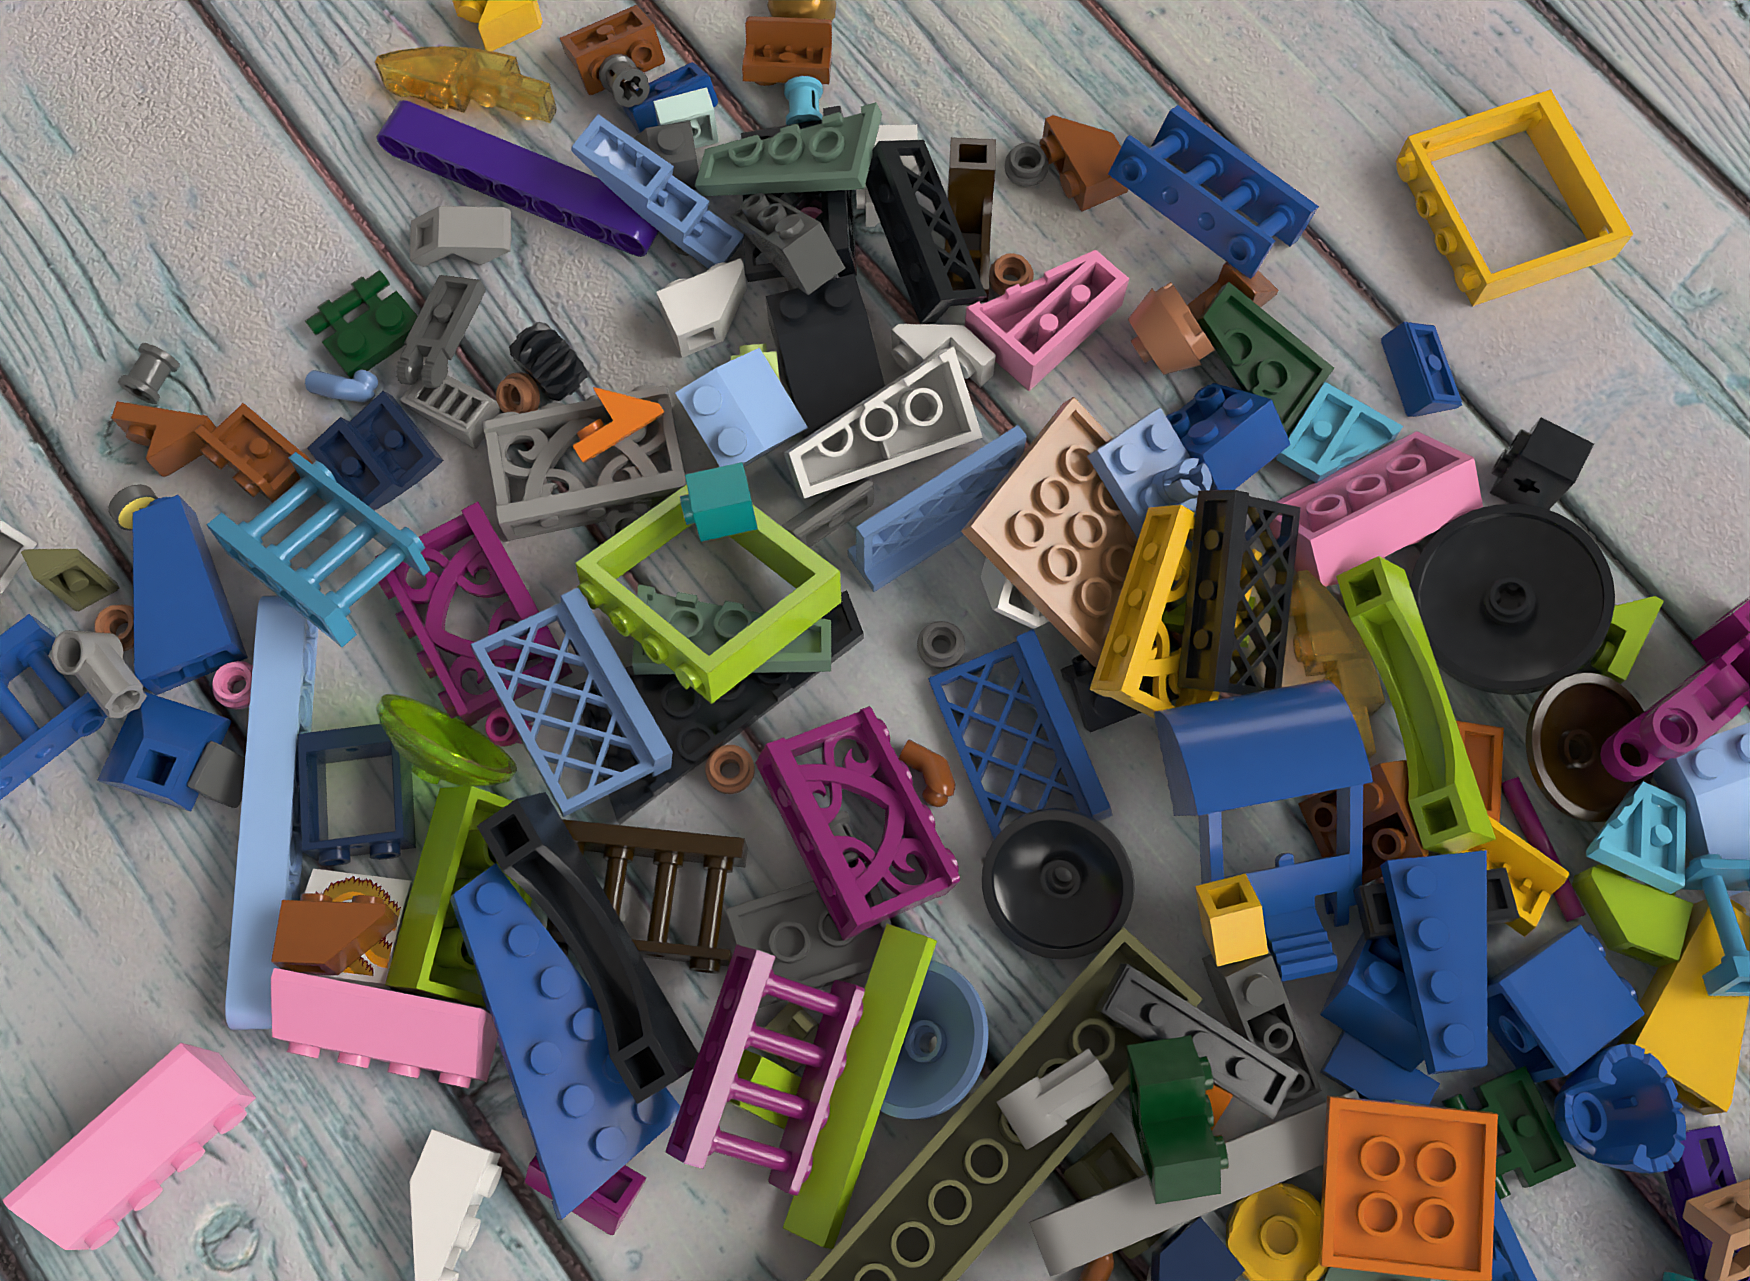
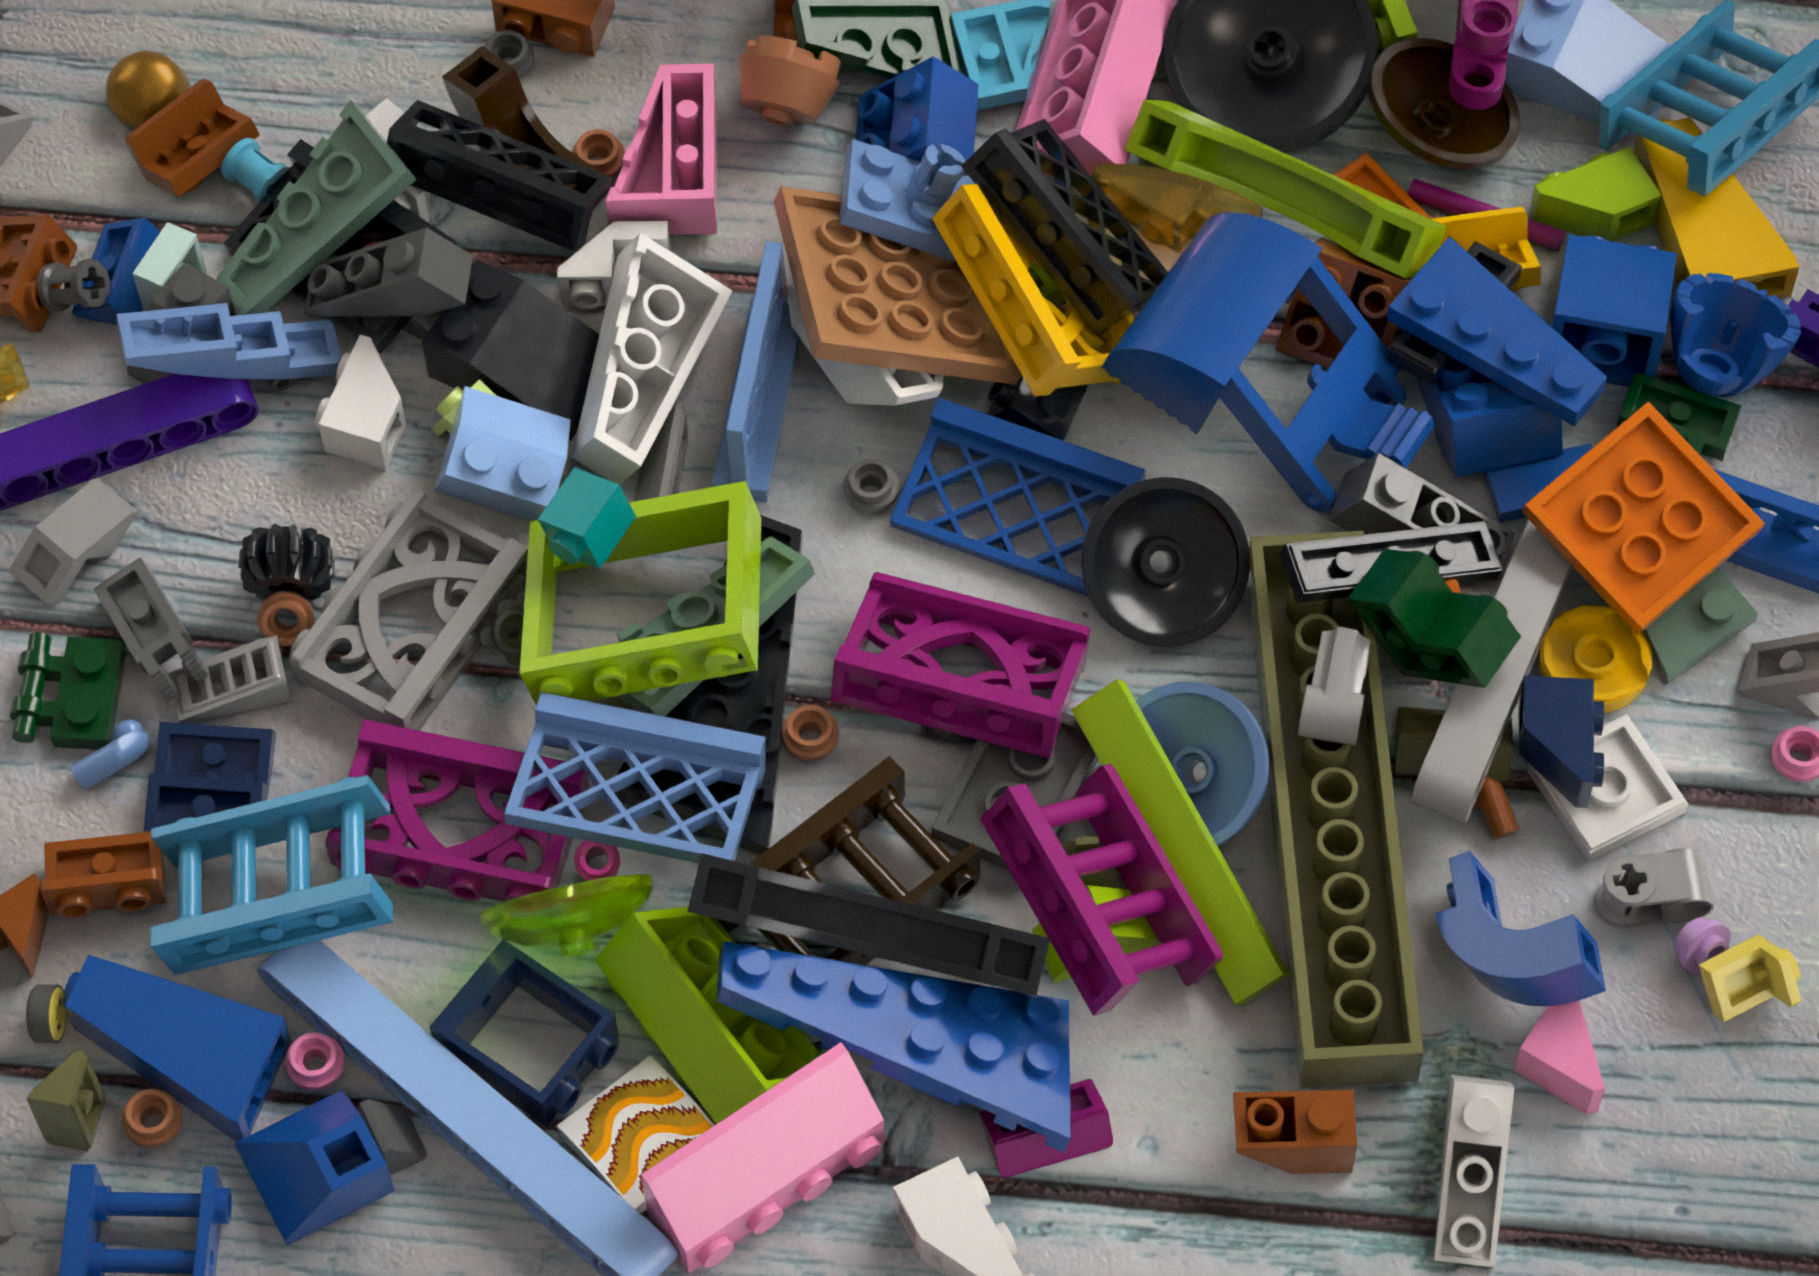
camera: 45 degrees left, 10 degrees down
light grey piece [51,630,147,718] -> none
dark orange slope [271,893,398,975] -> none
orange slope [573,387,664,463] -> none
dark orange arm [898,739,956,807] -> none
yellow brick [1195,873,1268,967] -> none
medium azure wing [1586,781,1686,894] -> none

